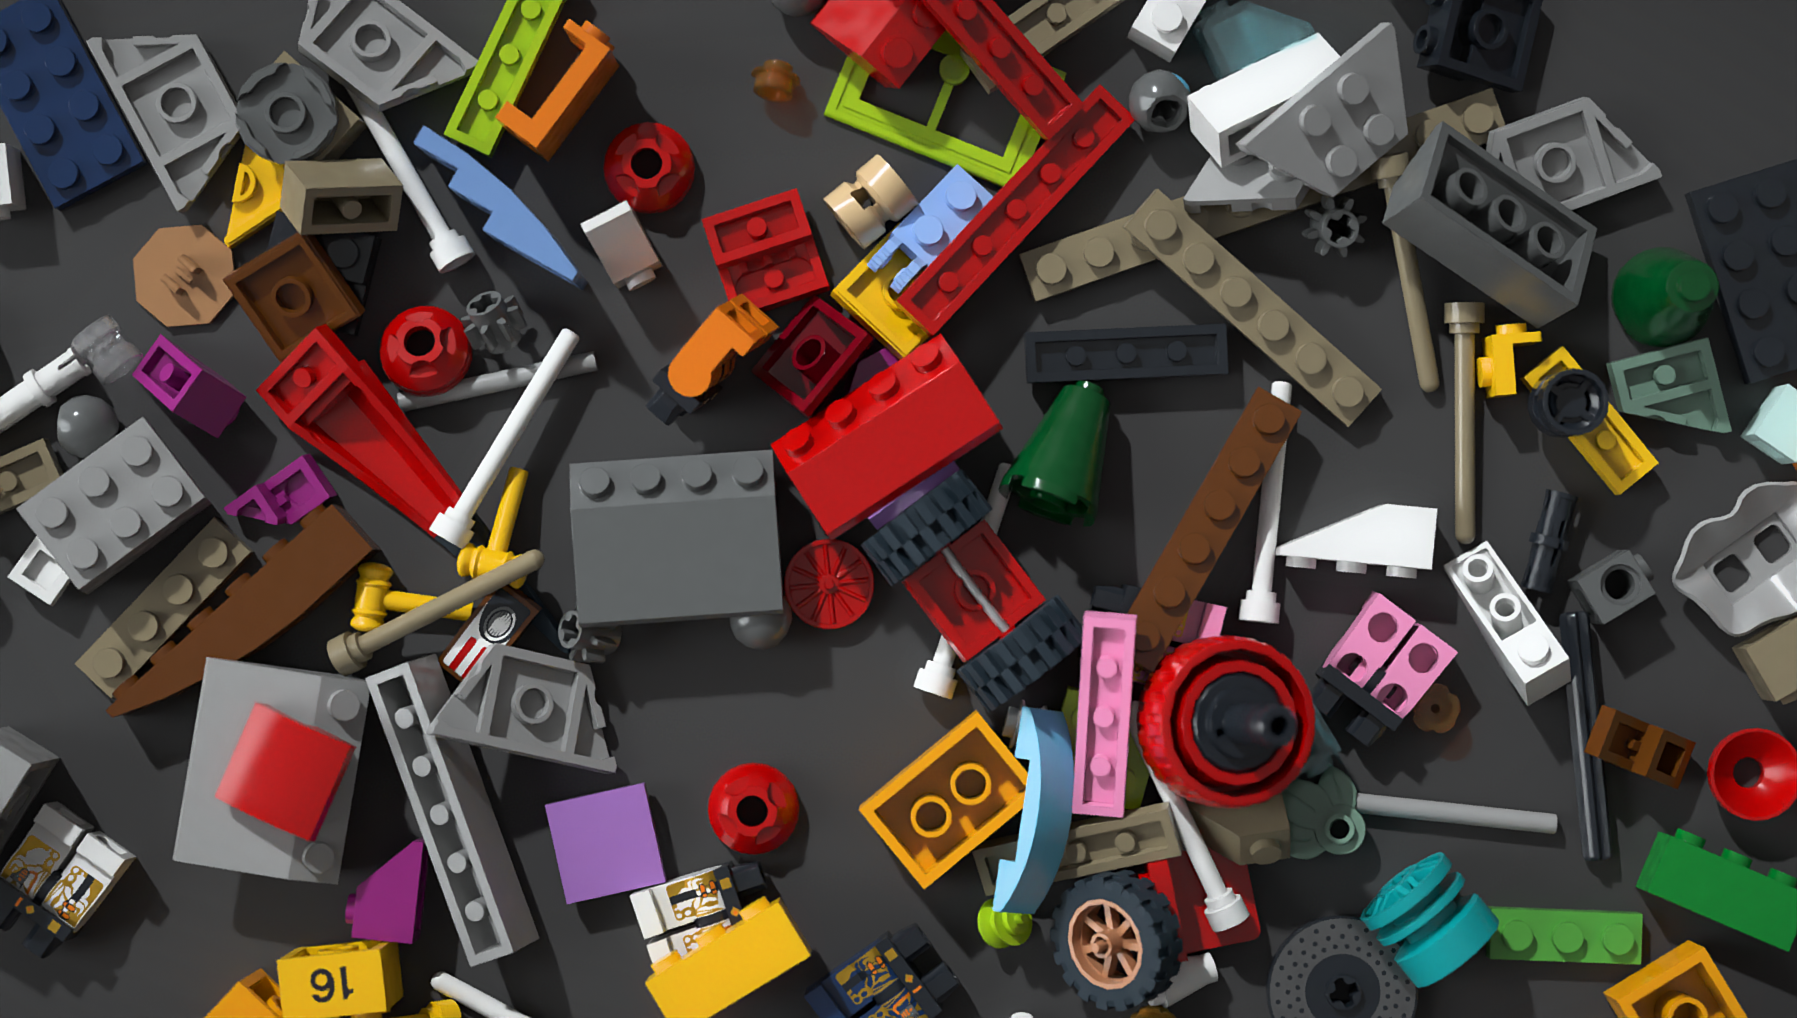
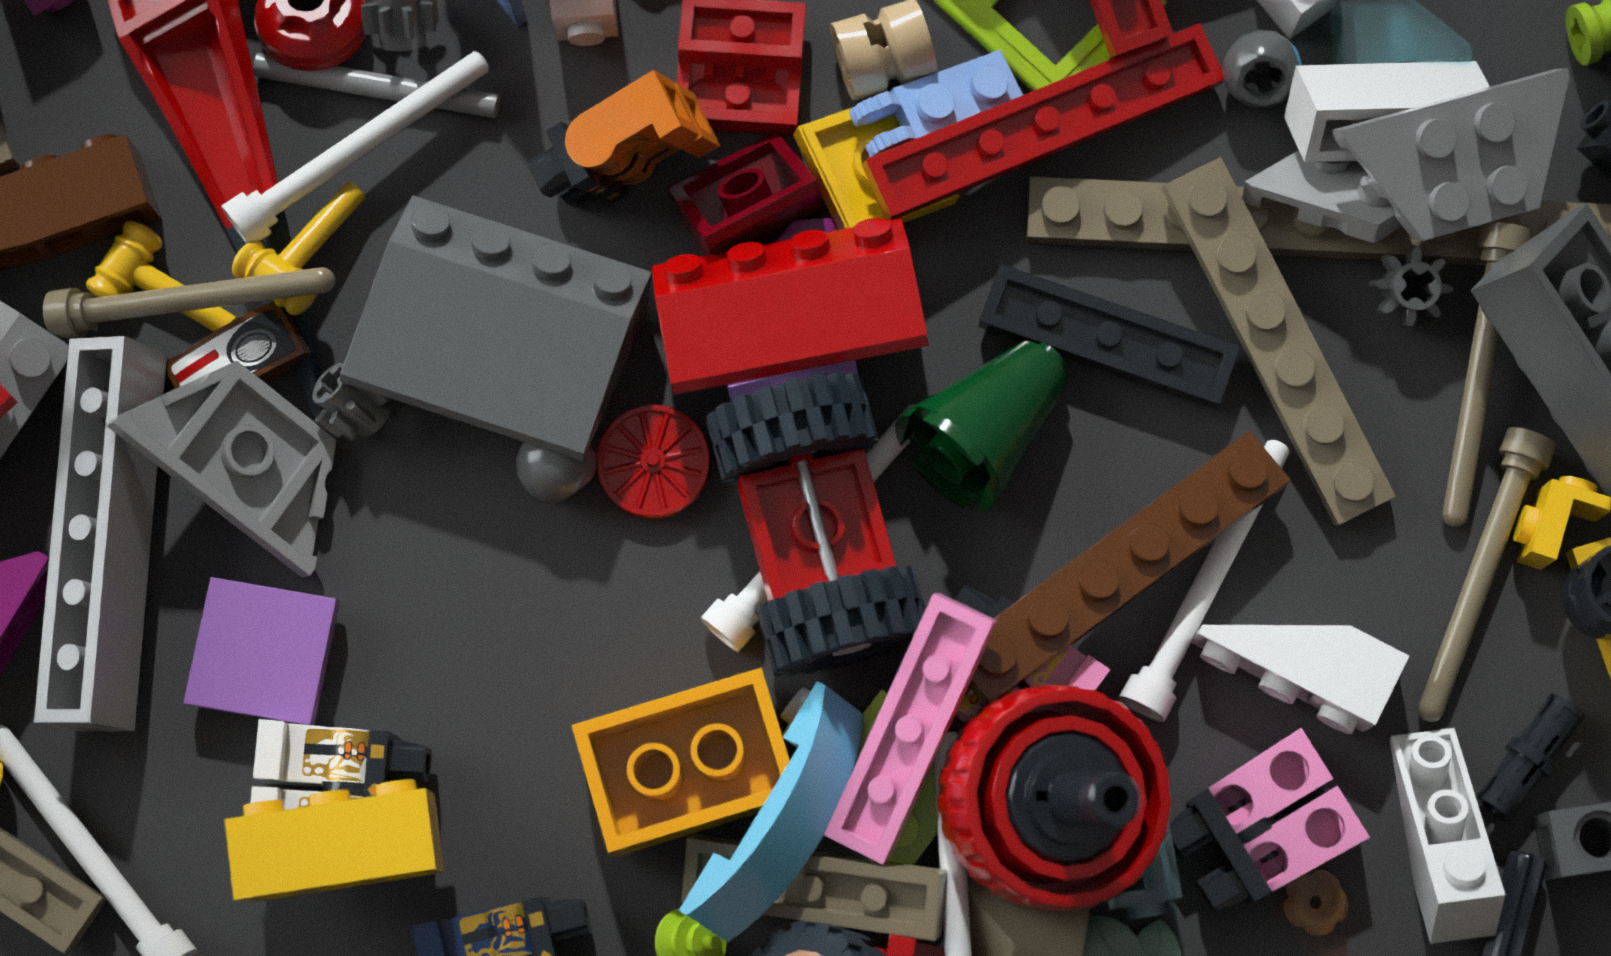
camera: 30 degrees right, 10 degrees down
magenta slope [223,453,337,525] -> none
red piece [708,762,800,855] -> none

